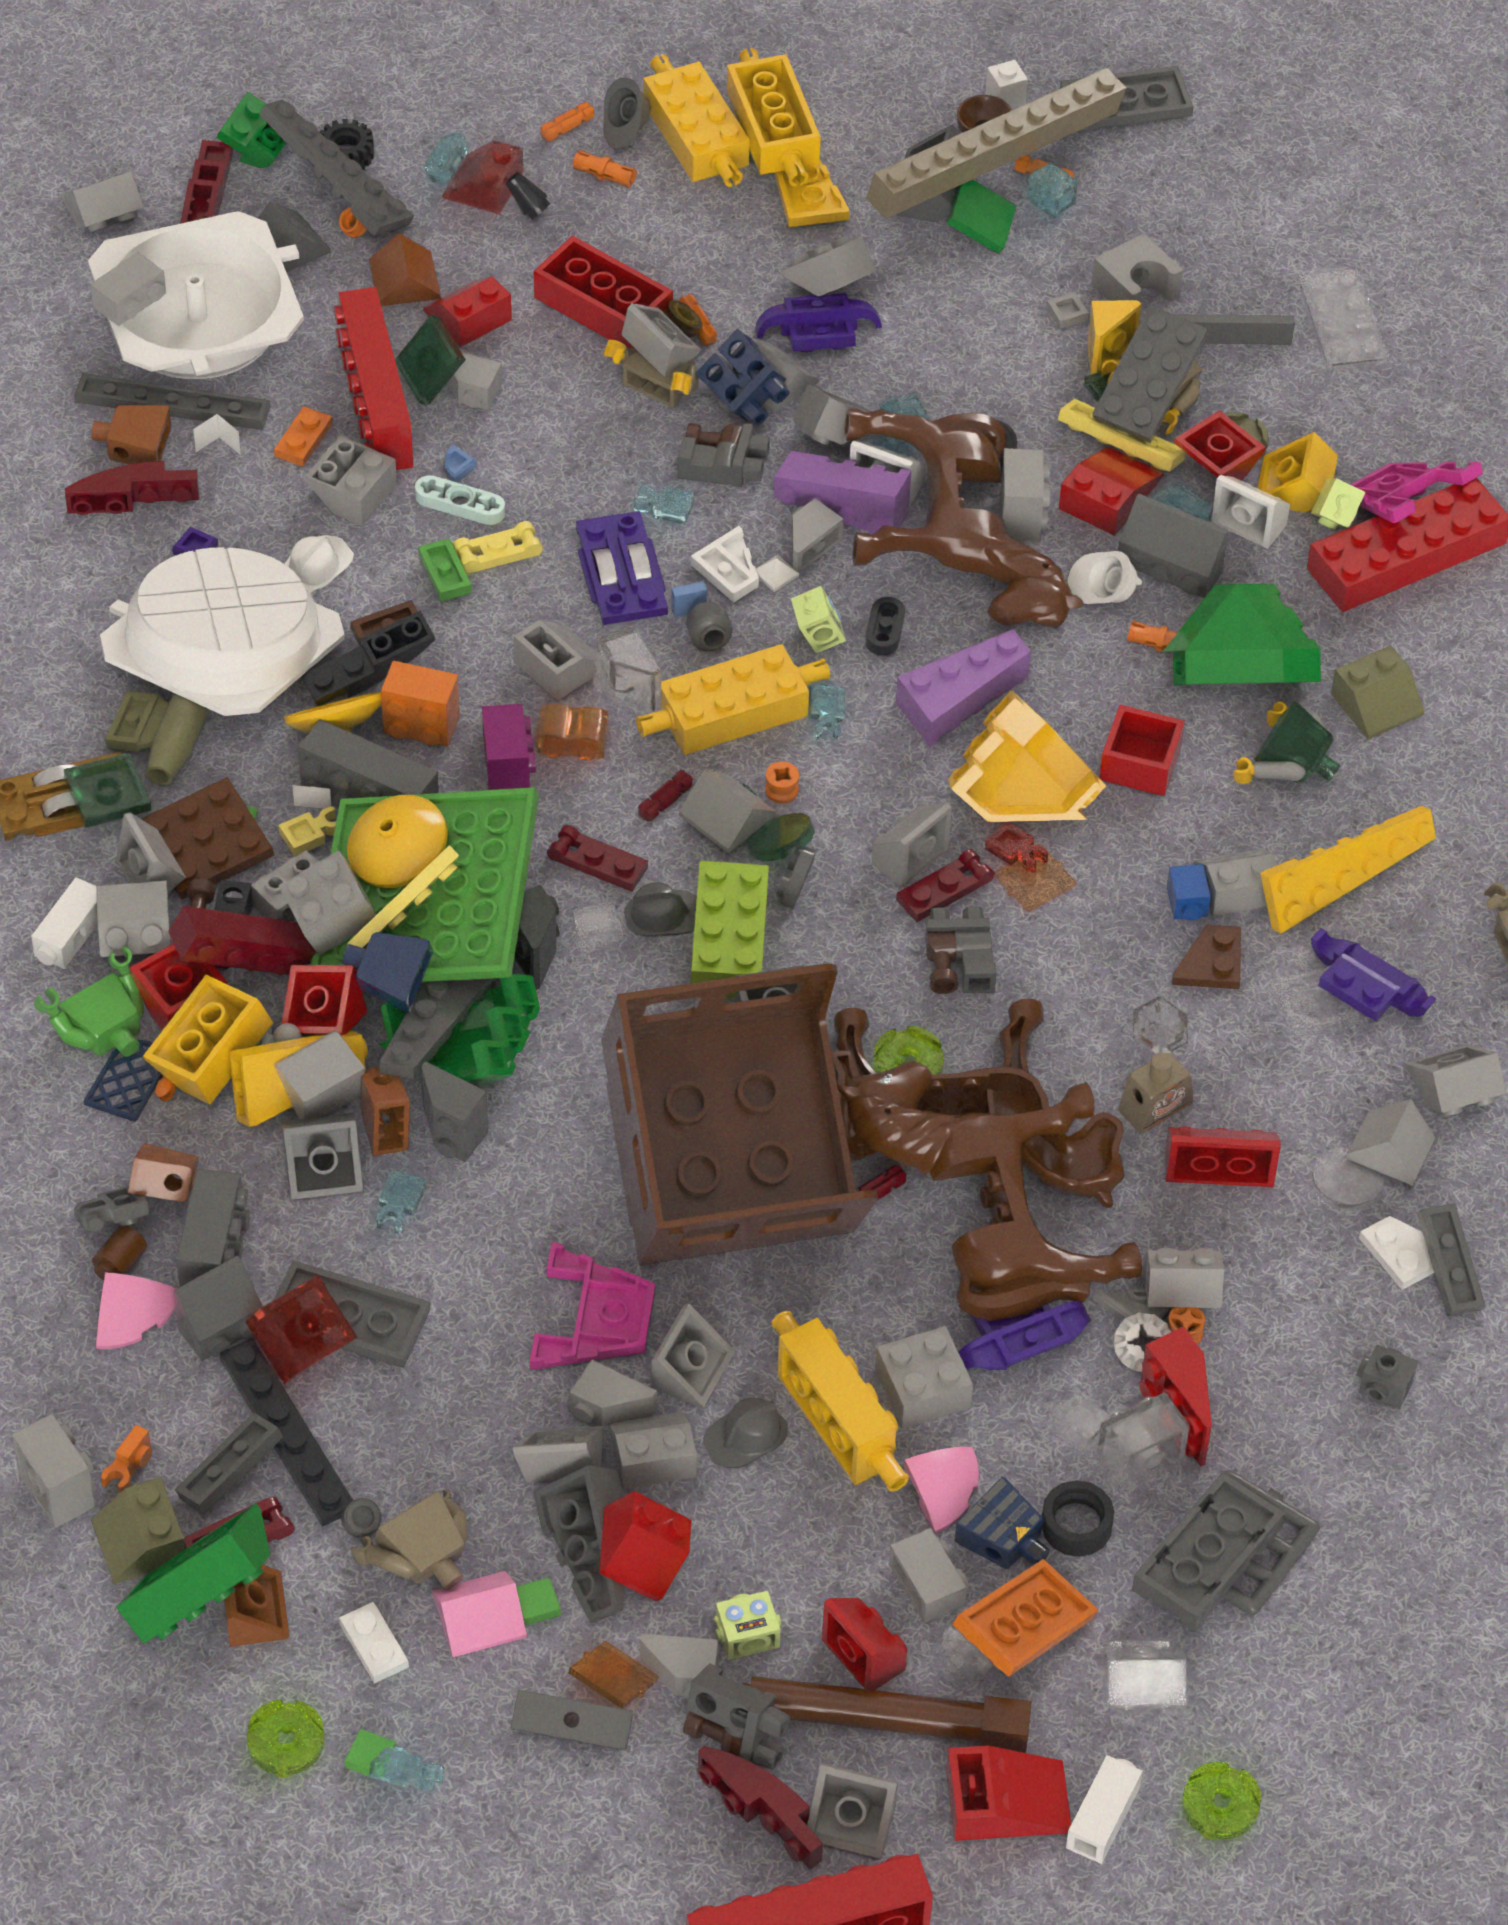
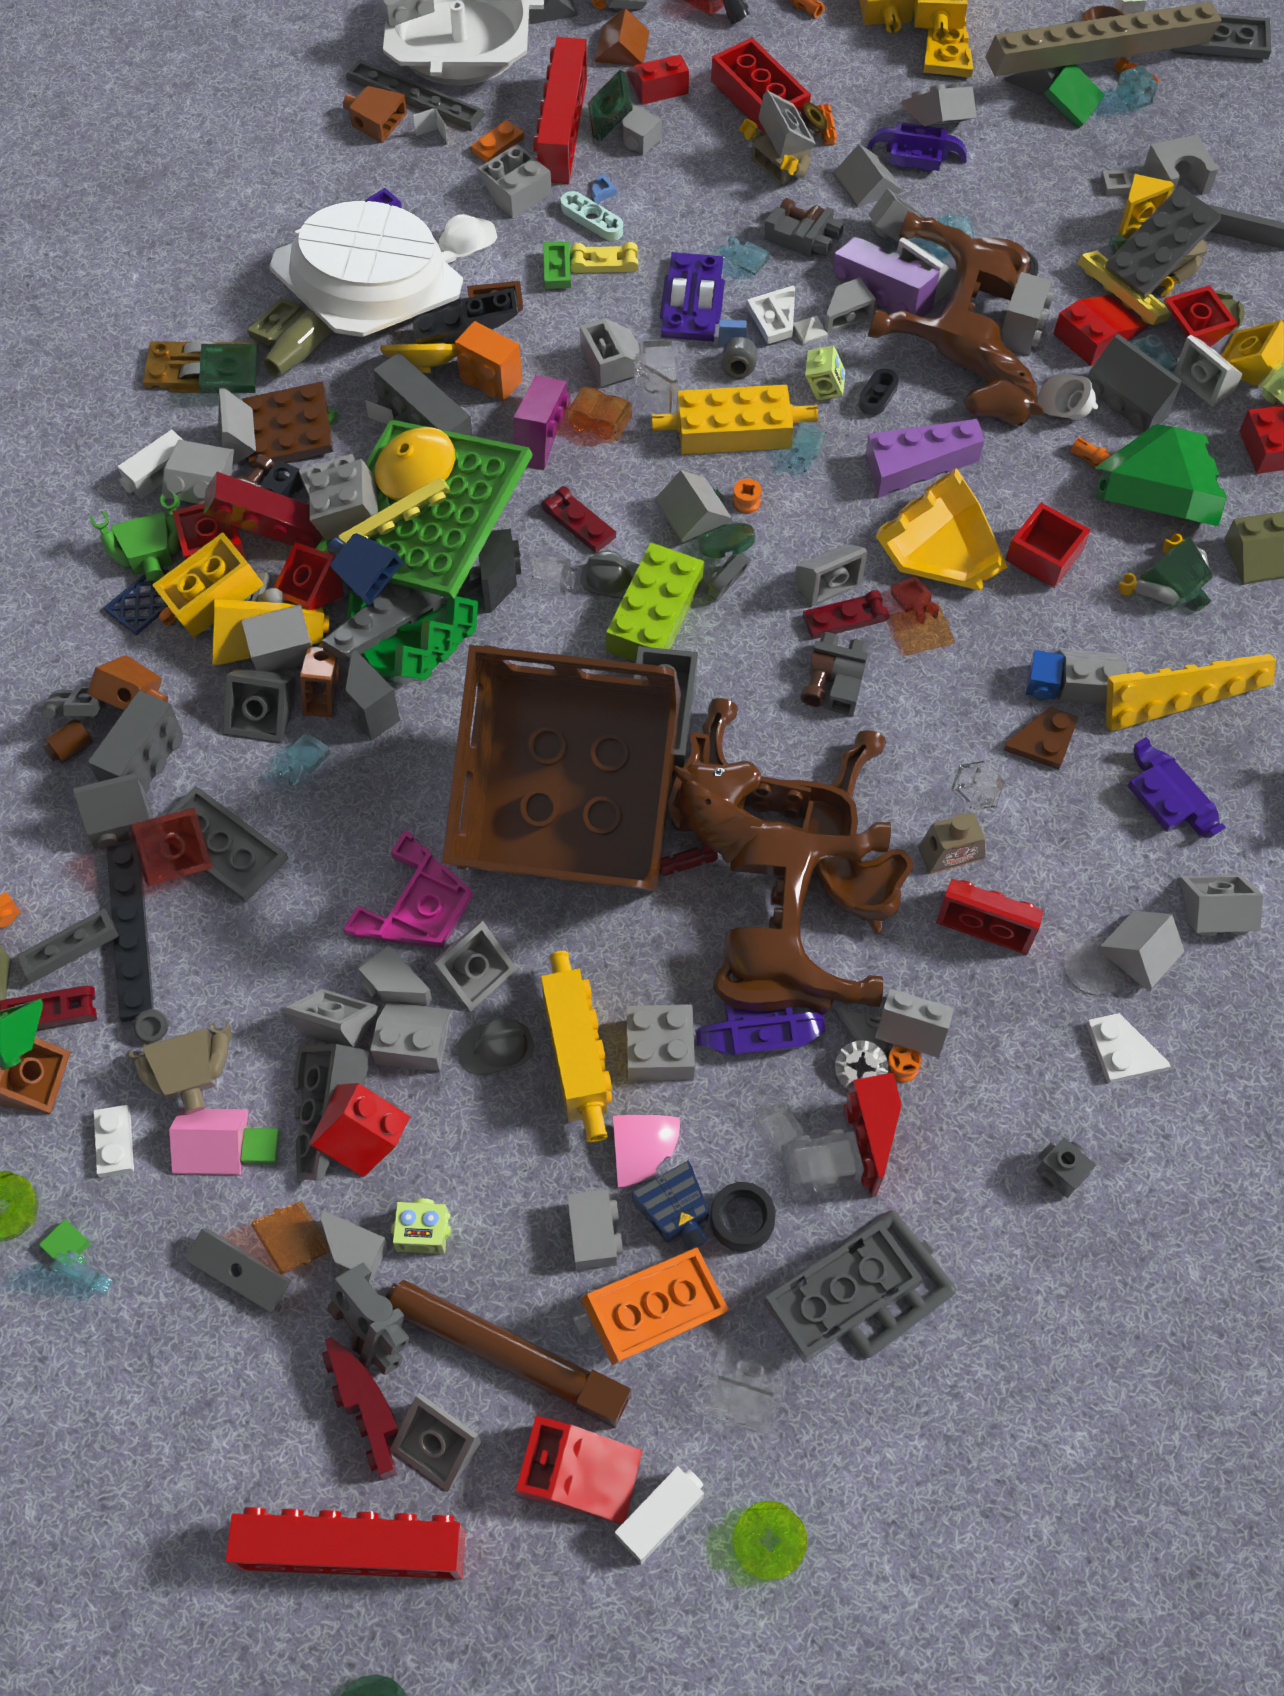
camera: 20 degrees right, 10 degrees up
dark red slope [65,461,199,515] -> none
bright pink brick [96,1272,177,1349] -> none
light yellow plate [278,807,336,857] -> none
dark red axle [638,770,693,822] -> none
dark blue hips [695,329,790,426] -> none
red slope [822,1598,908,1690] -> none
clear neon green plate [874,1026,944,1075] -> none
dark grey plate [1417,1203,1485,1316] -> none

